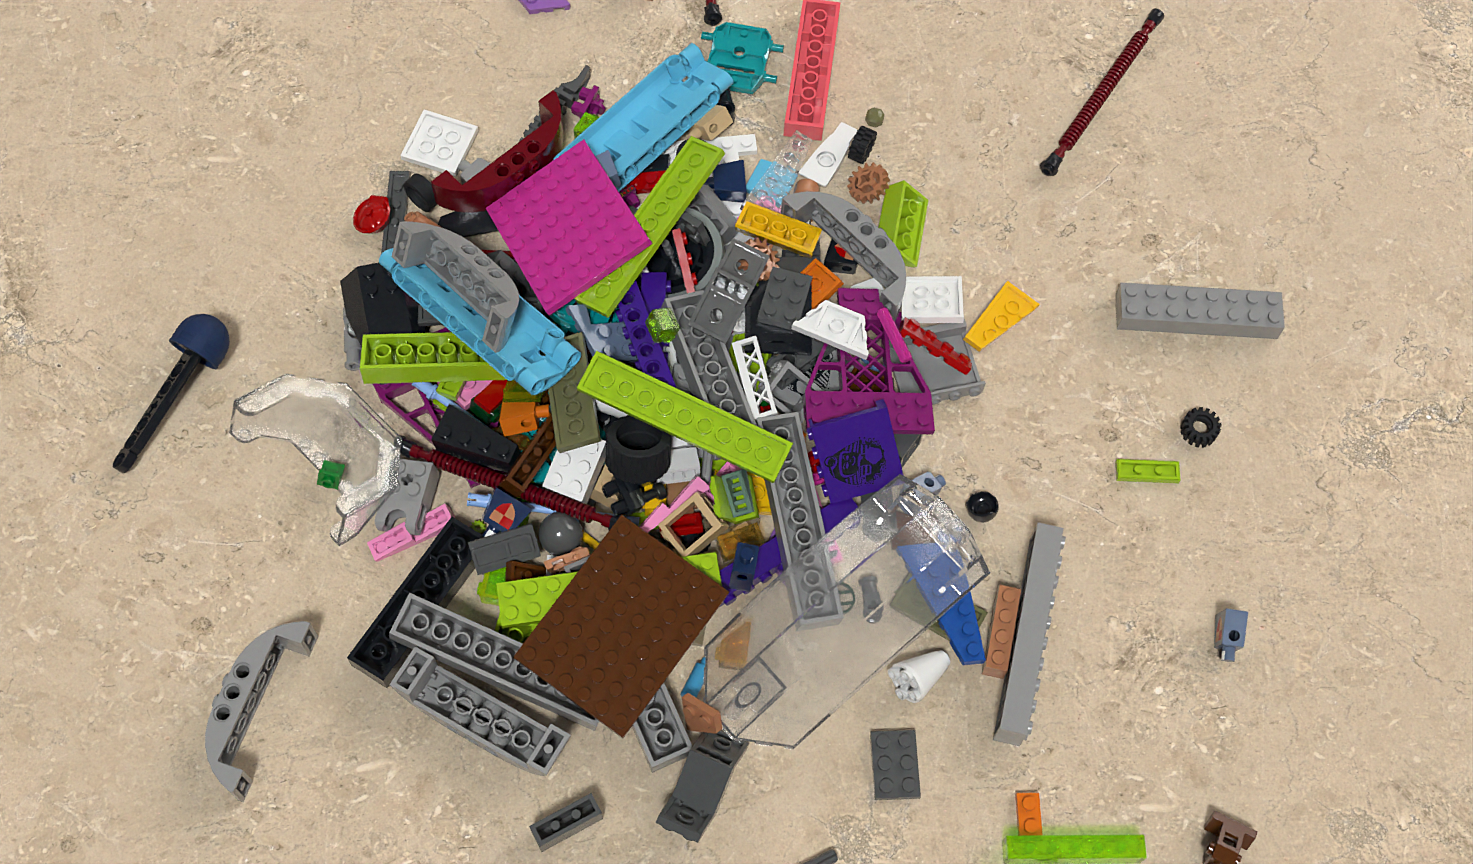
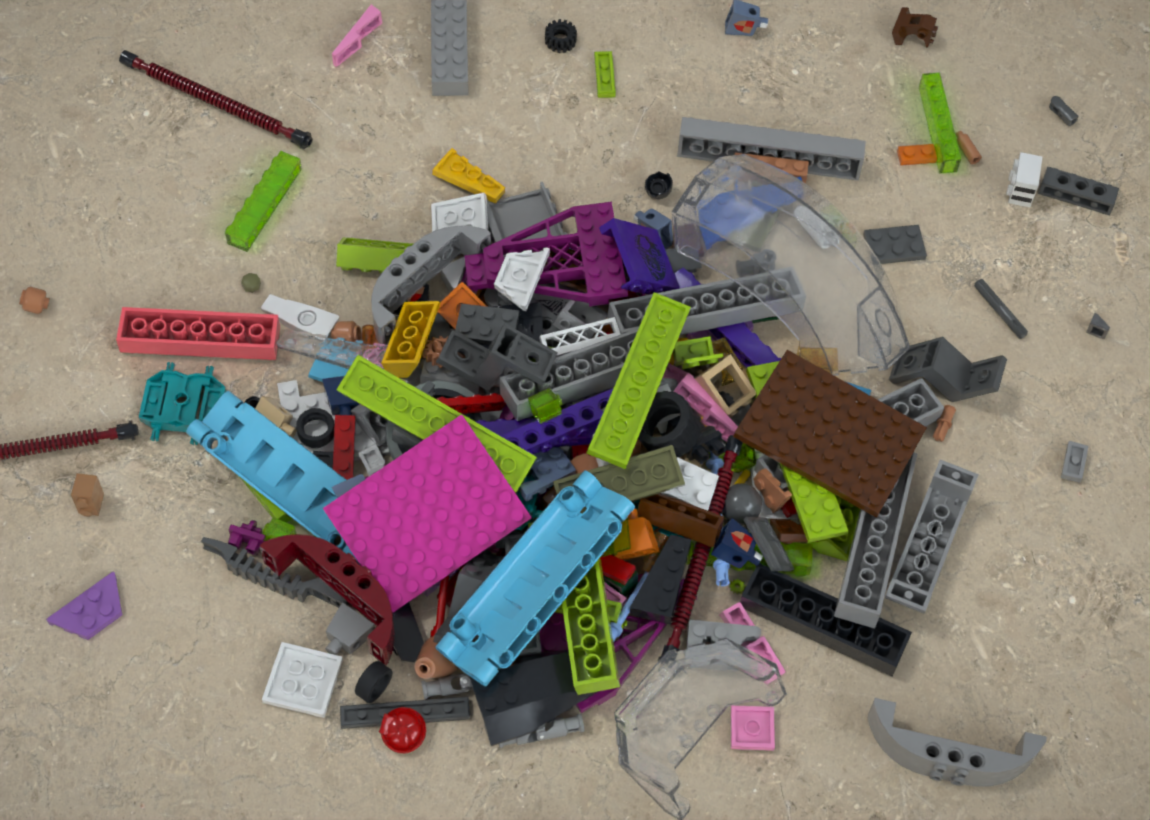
camera: 95 degrees left, 5 degrees down
green bracket [317,460,345,490] -> none
light grey slope [392,221,519,353] -> none
dark grey brick [529,793,603,852] -> none
nougat wing [682,693,723,734] -> none
sand green slope [721,469,754,518] -> none
dark blue torso [729,542,759,592] -> none
nougat gear [847,162,890,204] -> none
black tyre [848,125,877,164] -> none
dark pink axle [877,307,912,363] -> none
red wing [899,317,972,375] -> none
none -> clear neon green brick [225,151,302,252]
none -> bright pink slope [332,4,382,67]
none -> bright pink plate [731,705,775,751]
none -> nougat axle [933,405,956,442]

